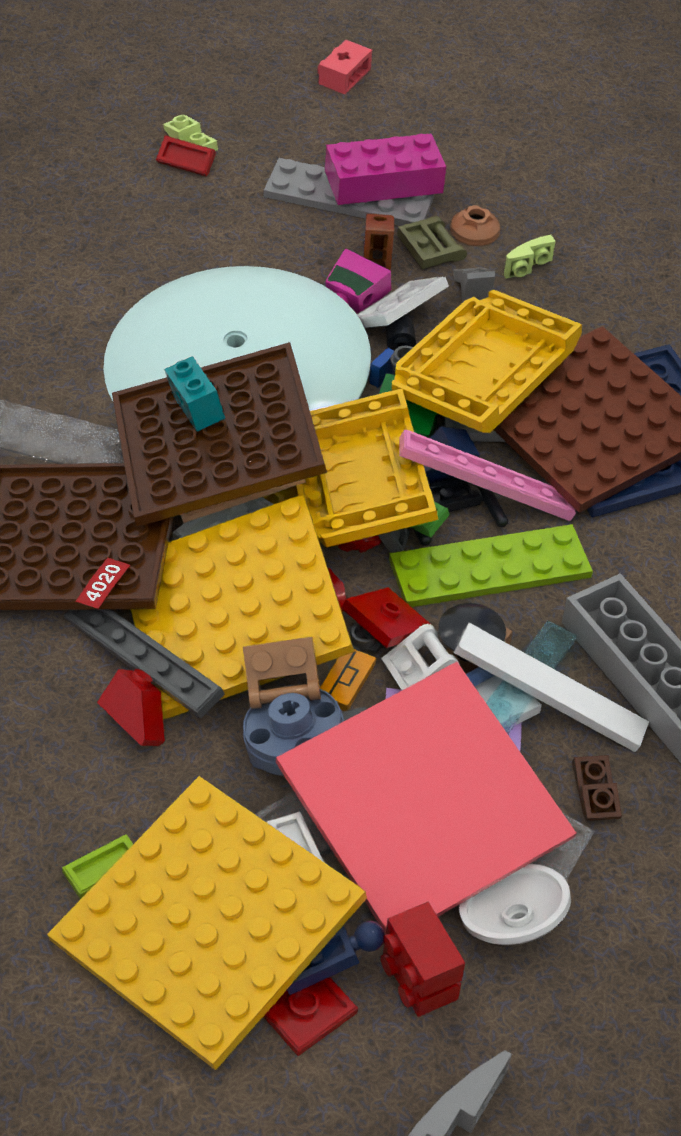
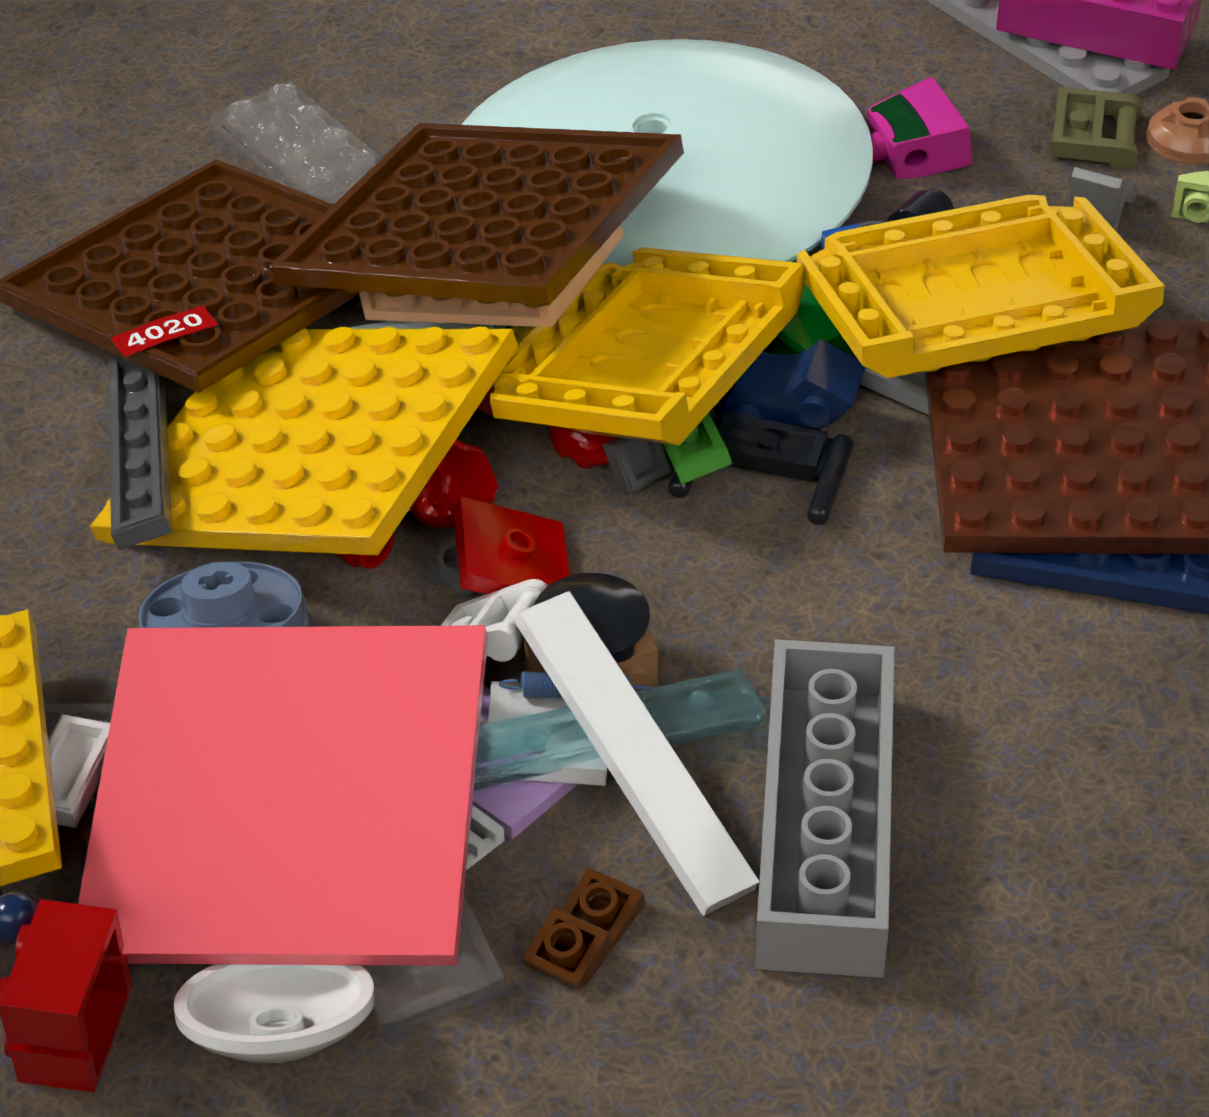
camera: 40 degrees right, 5 degrees down
red slope [97,669,165,746] -> none
teal brick [164,356,225,431] -> none
medium nougat plate [243,637,321,709] -> none
light orange tile [320,649,376,711] -> none
white tile [357,276,449,328] -> none
dark orange torso [363,214,394,271] -> none
lime plate [389,524,593,607] -> none
bright pink tile [399,429,576,521] -> none

